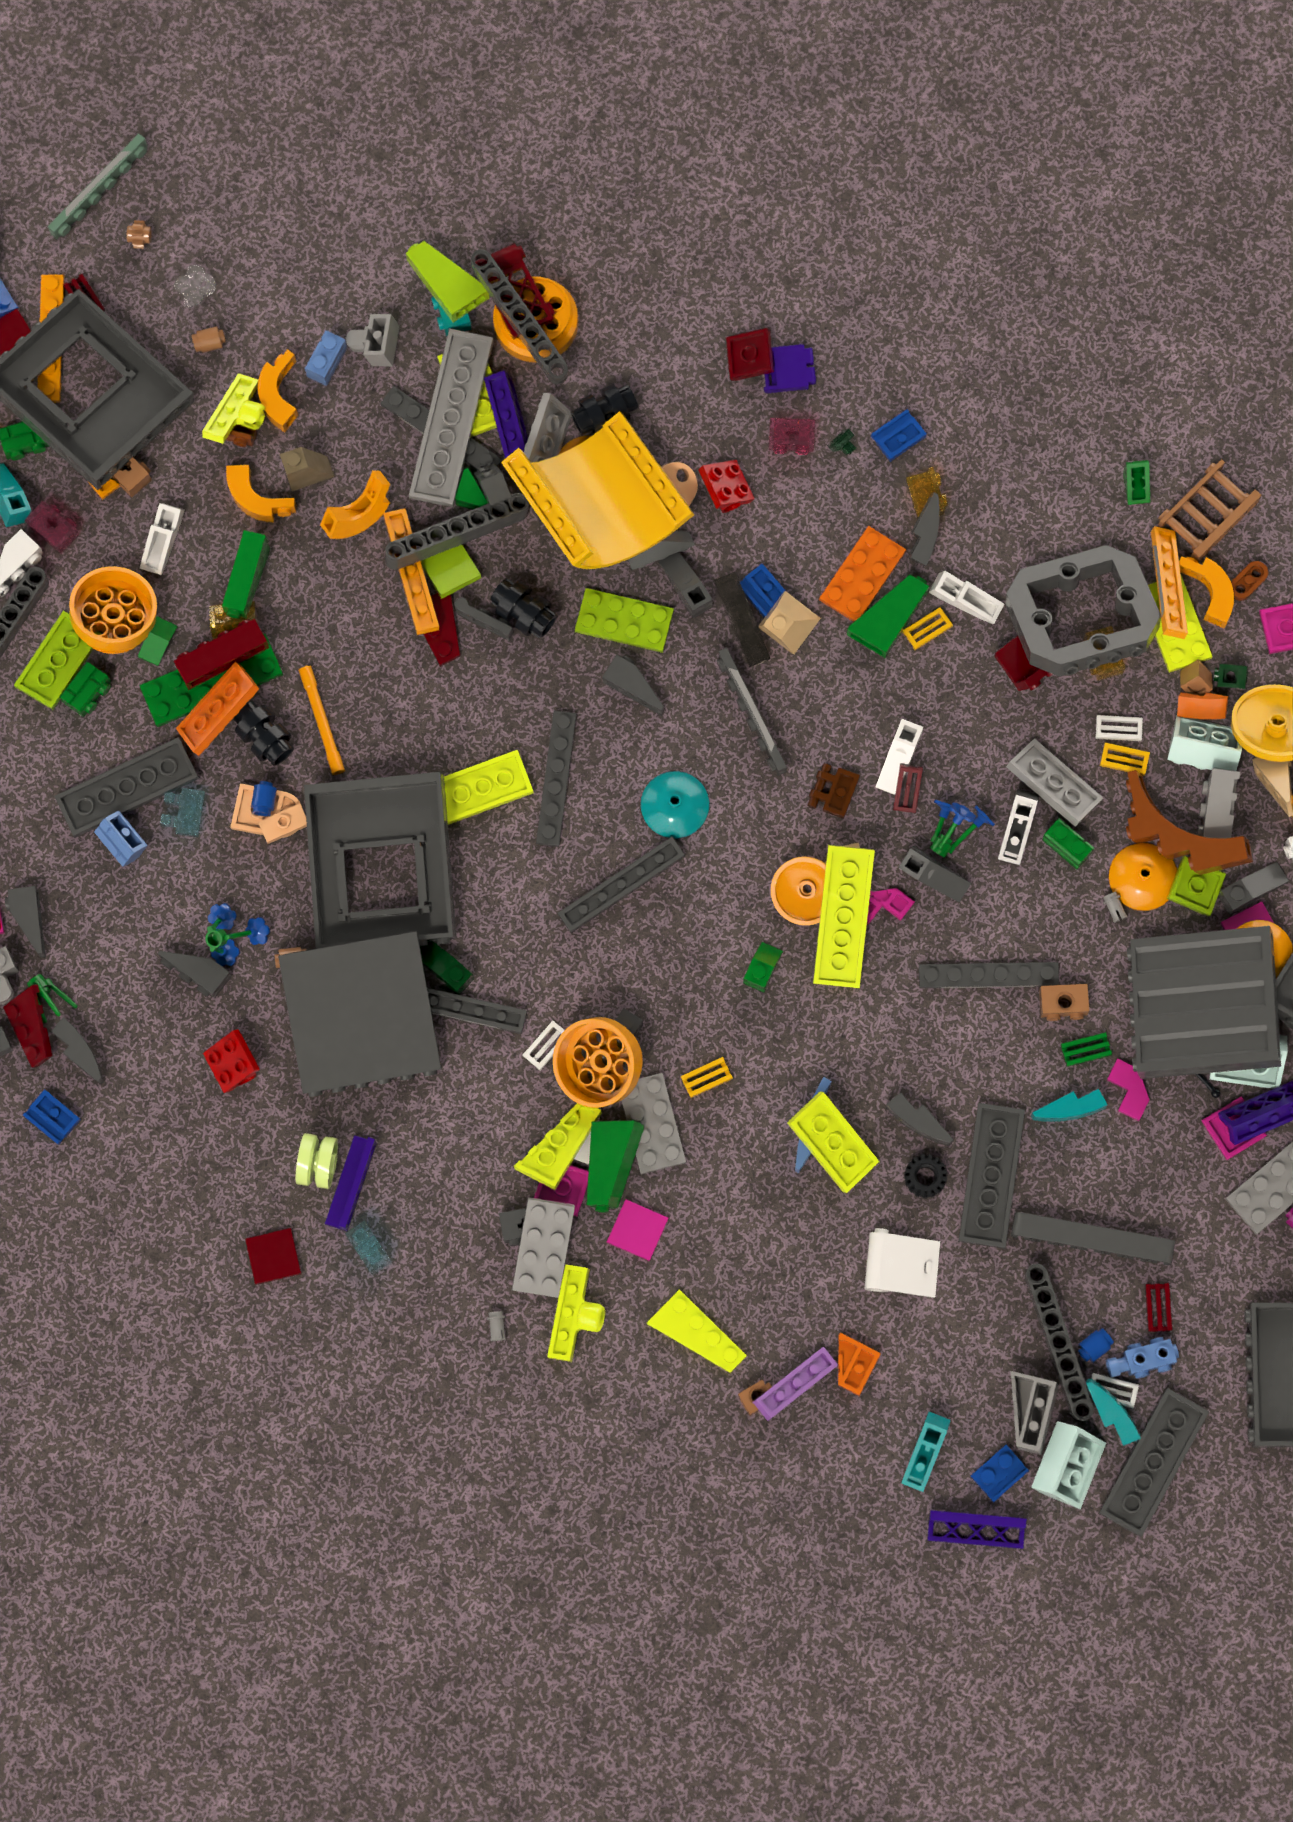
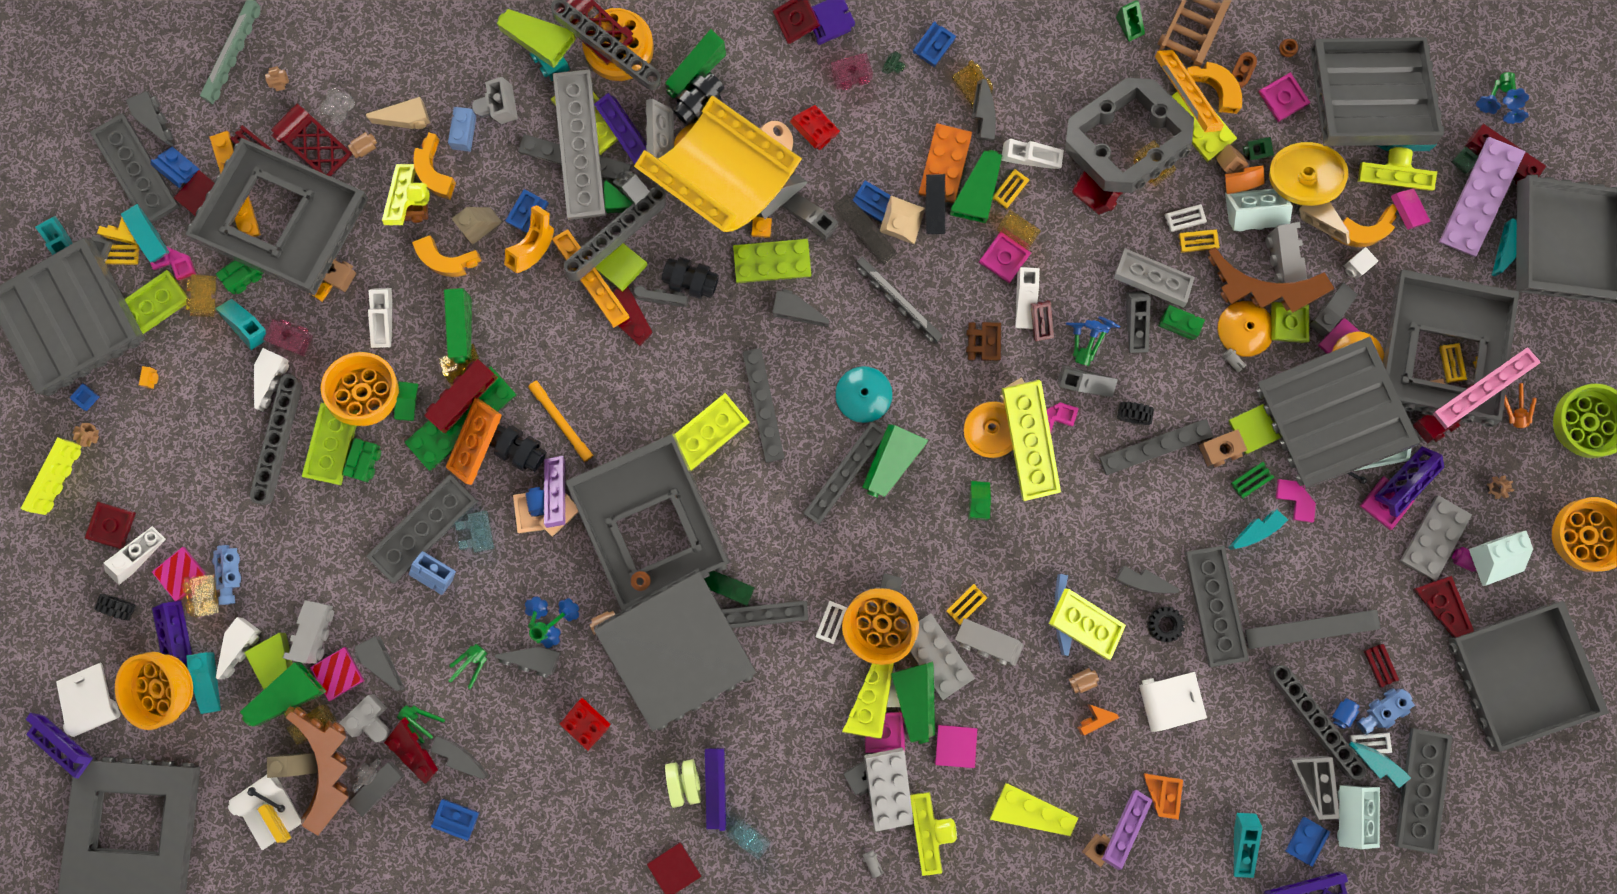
camera: 25 degrees left, 5 degrees up
none -> dark red piece [271,103,353,177]
none -> tan slope [366,97,430,129]
none -> green plant [448,644,487,689]
none -> blue plate [505,189,549,233]
none -> plate [544,456,565,528]
none -> dark orange plate [631,571,651,591]
none -> green slope [665,29,726,99]
none -> light orange plate [752,217,772,238]
none -> slope [862,424,928,498]
none -> black slope [926,174,946,234]
none -> light grey wedge [955,618,1024,666]
none -> dark pink tile [979,231,1031,284]
none -> clear yellow brick [997,210,1041,250]
none -> medium nougat brick [1068,668,1100,694]
none -> orange slope [1077,704,1119,736]
none -> black tyre [1117,402,1154,425]
none -> lime tile [1228,404,1281,455]
none -> dark red wing [1413,576,1474,638]

